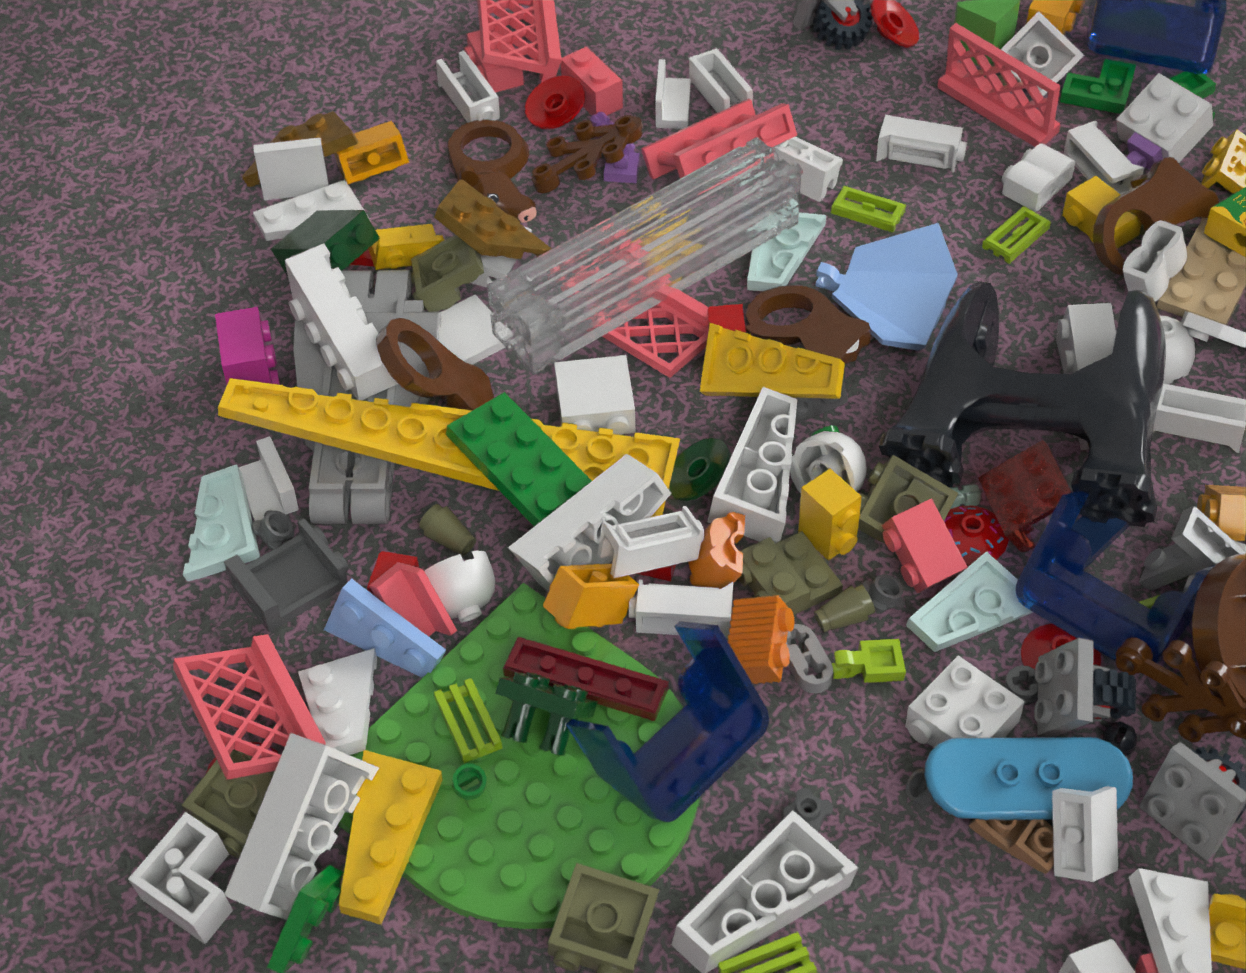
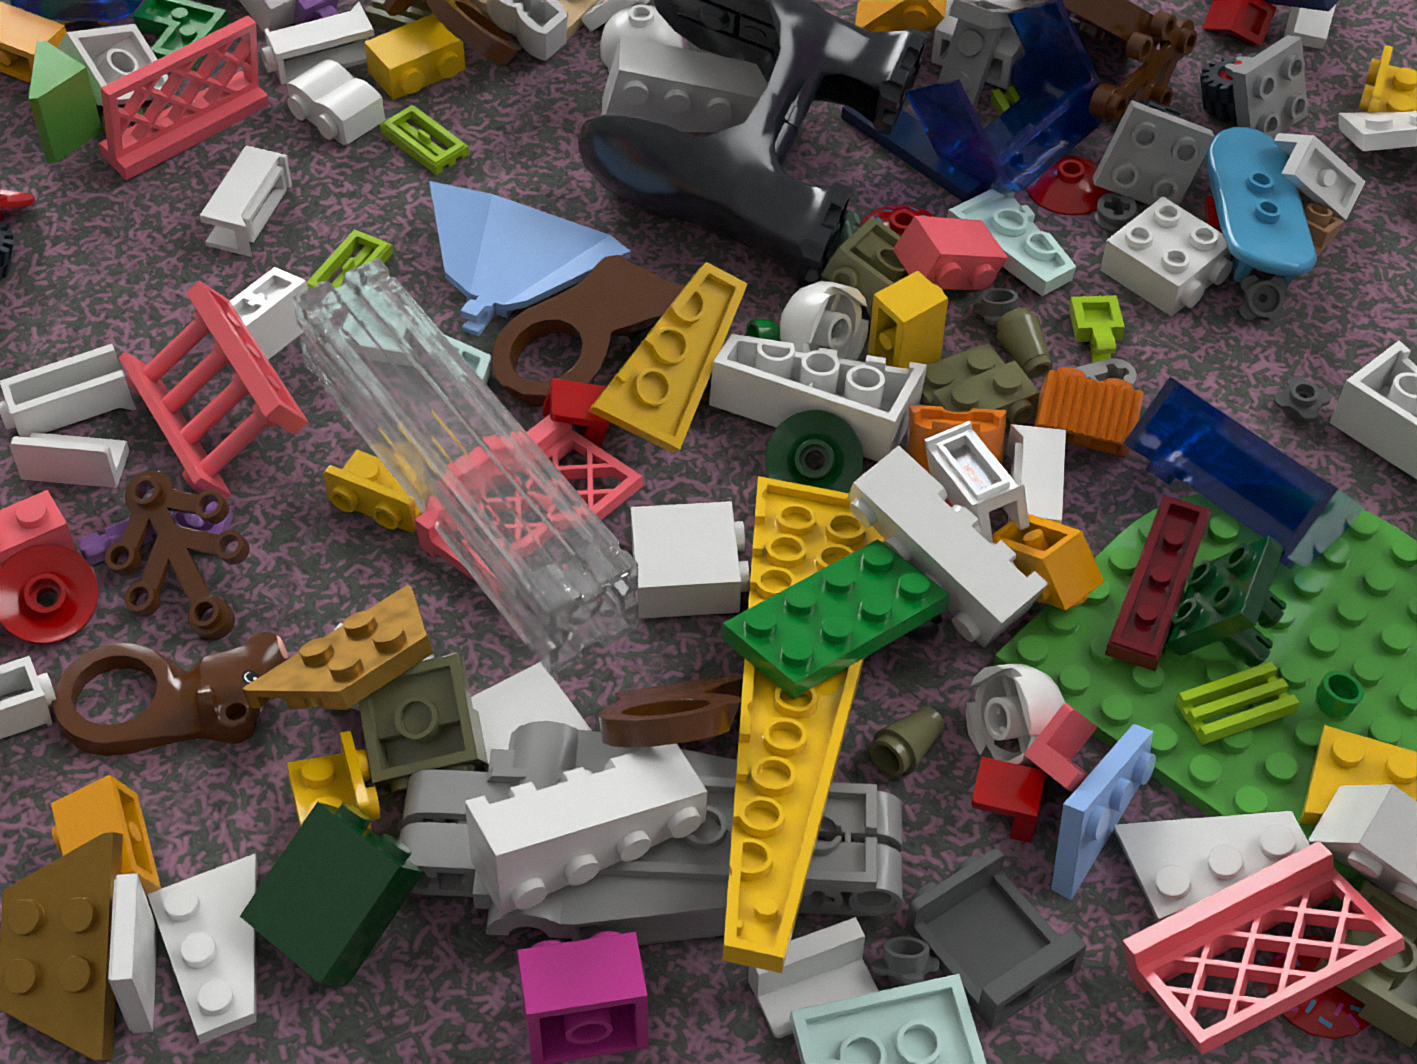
camera: 90 degrees left, 0 degrees up
clear red bracket [978,440,1075,553] -> none

